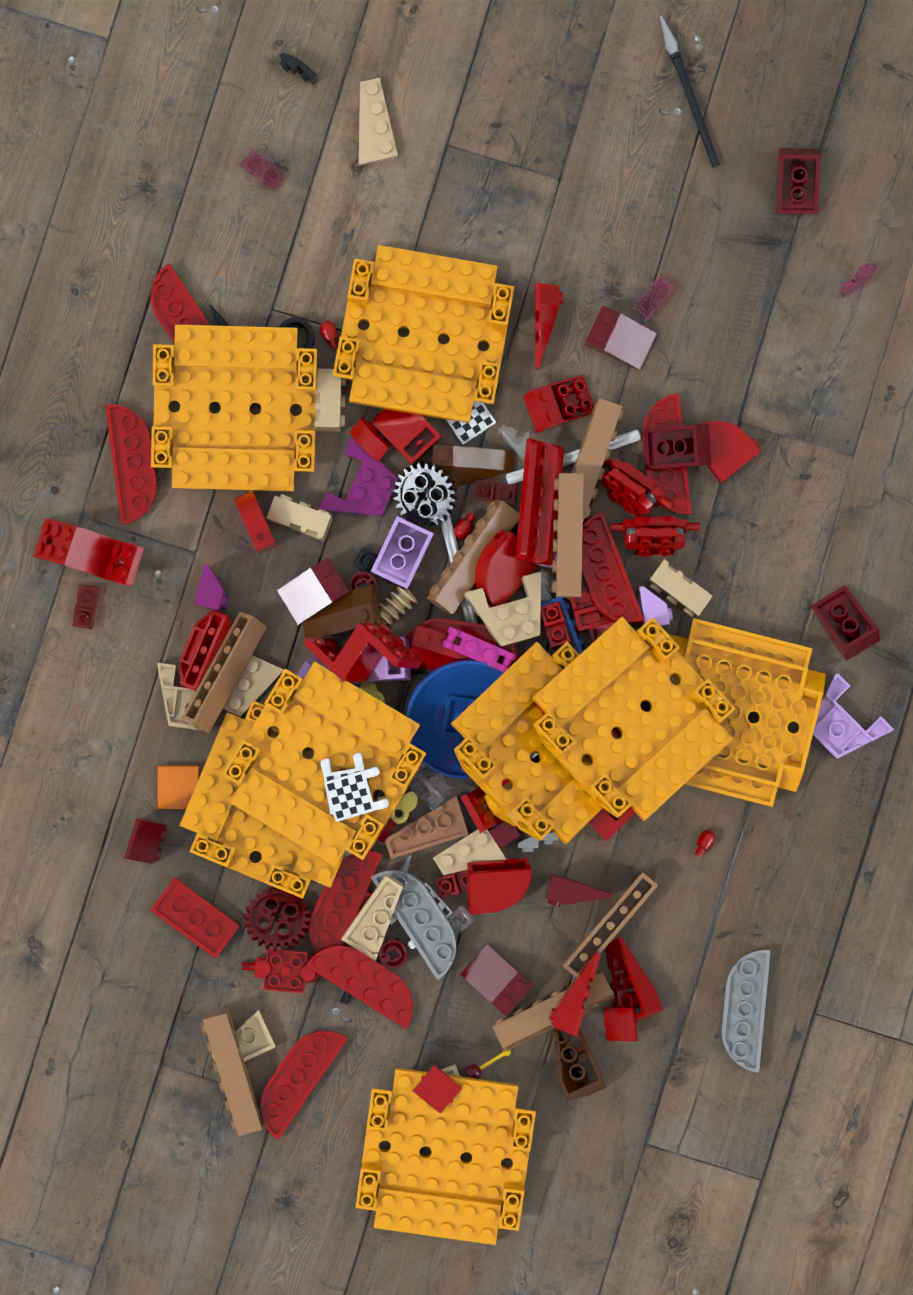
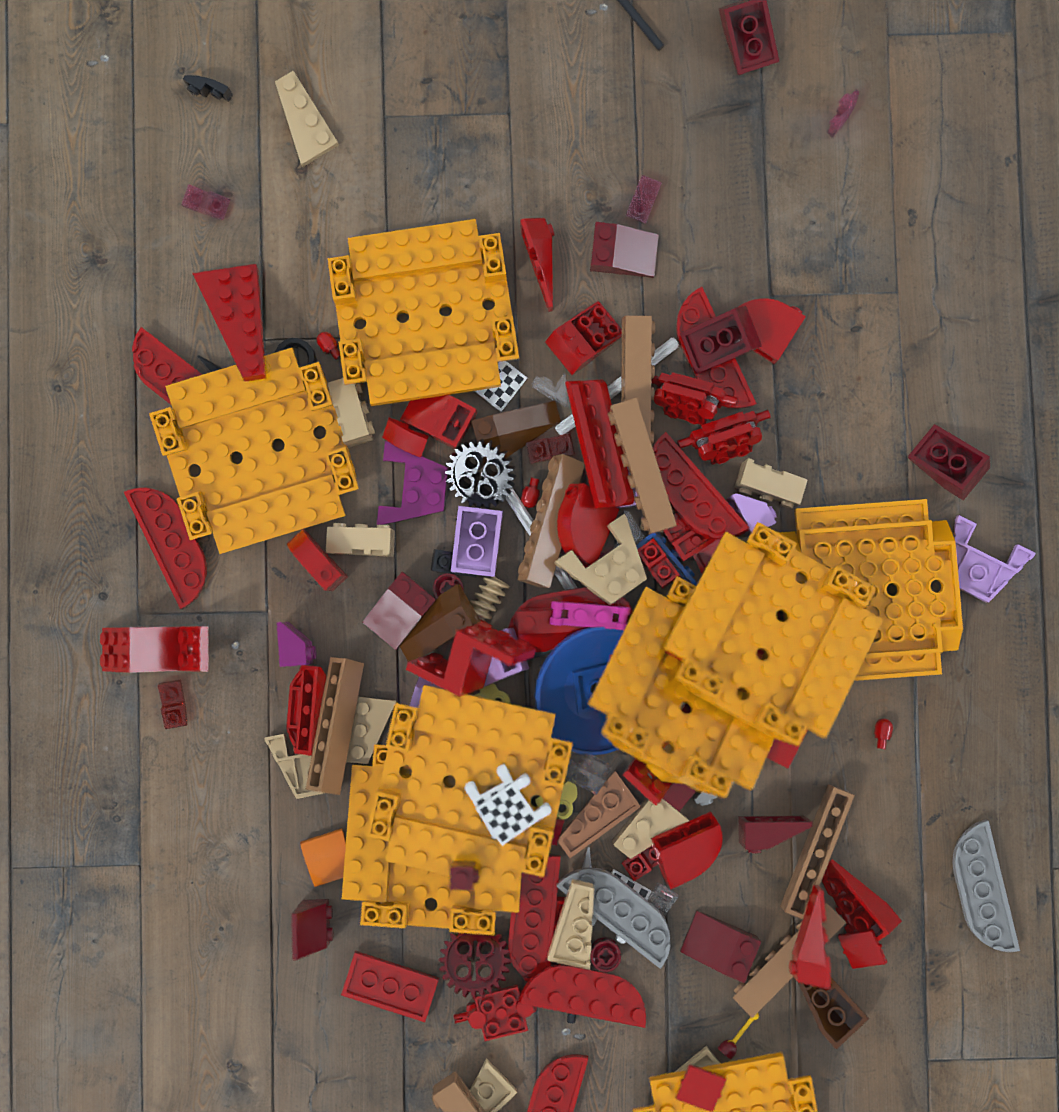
camera: 20 degrees left, 0 degrees up
none -> red wing [192,264,266,382]
none -> dark red brick [450,861,479,890]

